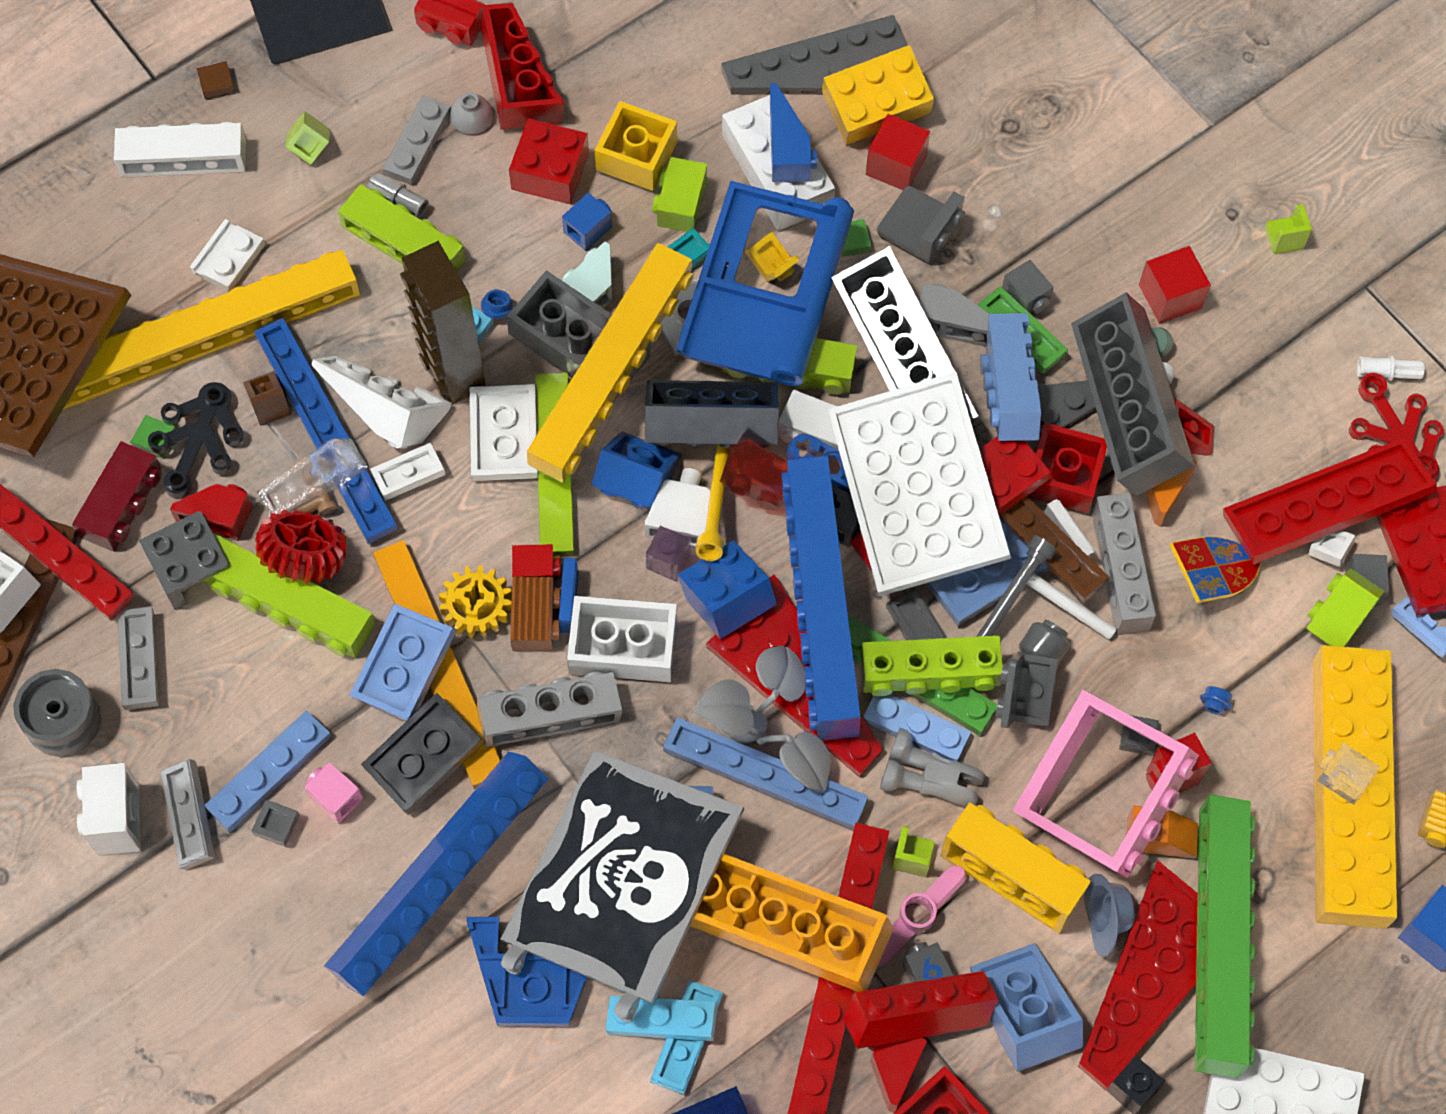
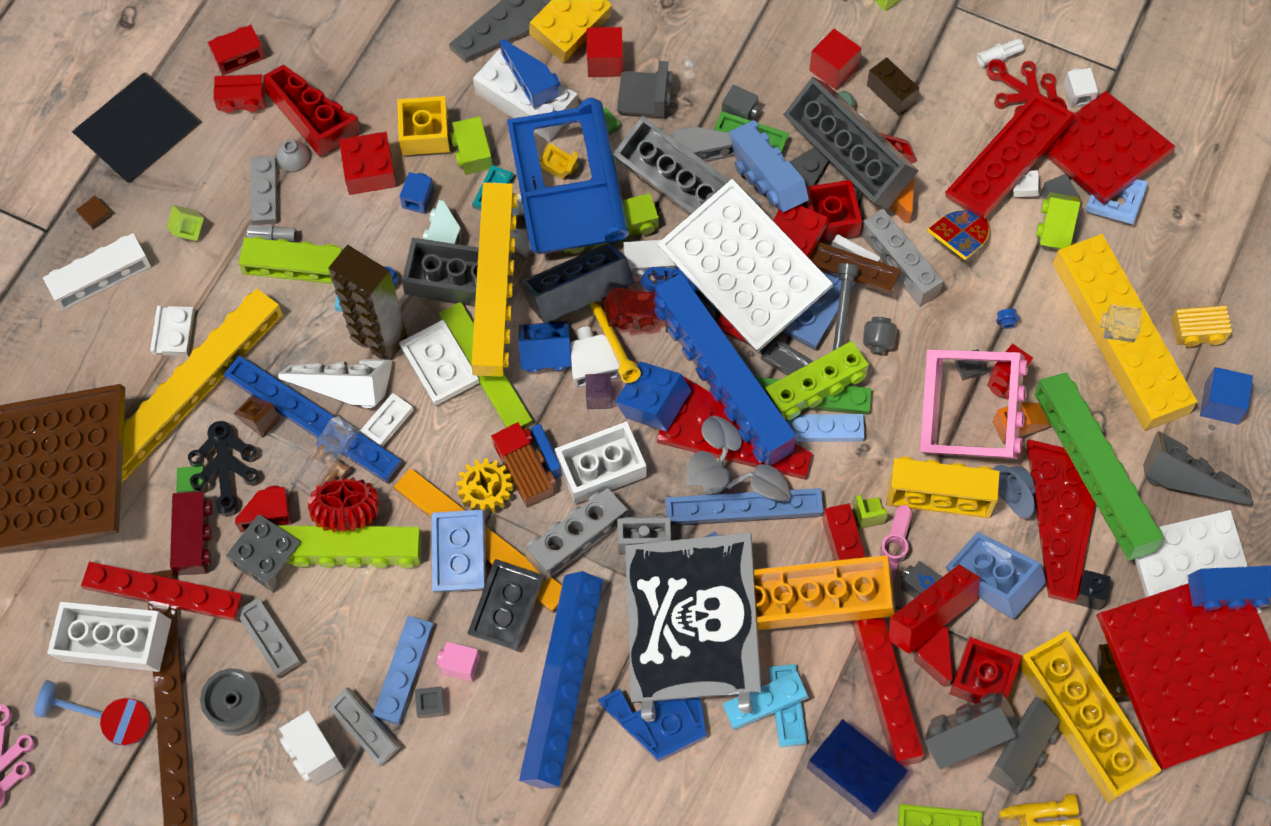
camera: 25 degrees left, 0 degrees up
light grey piece [879,727,985,806] -> none
dark grey bracket [996,651,1059,728] -> none
white bar [1027,573,1116,640] -> none
none -> light grey brick [617,516,671,554]
none -> dark brown brick [867,57,919,116]
none -> dark grey wedge [1143,431,1253,505]

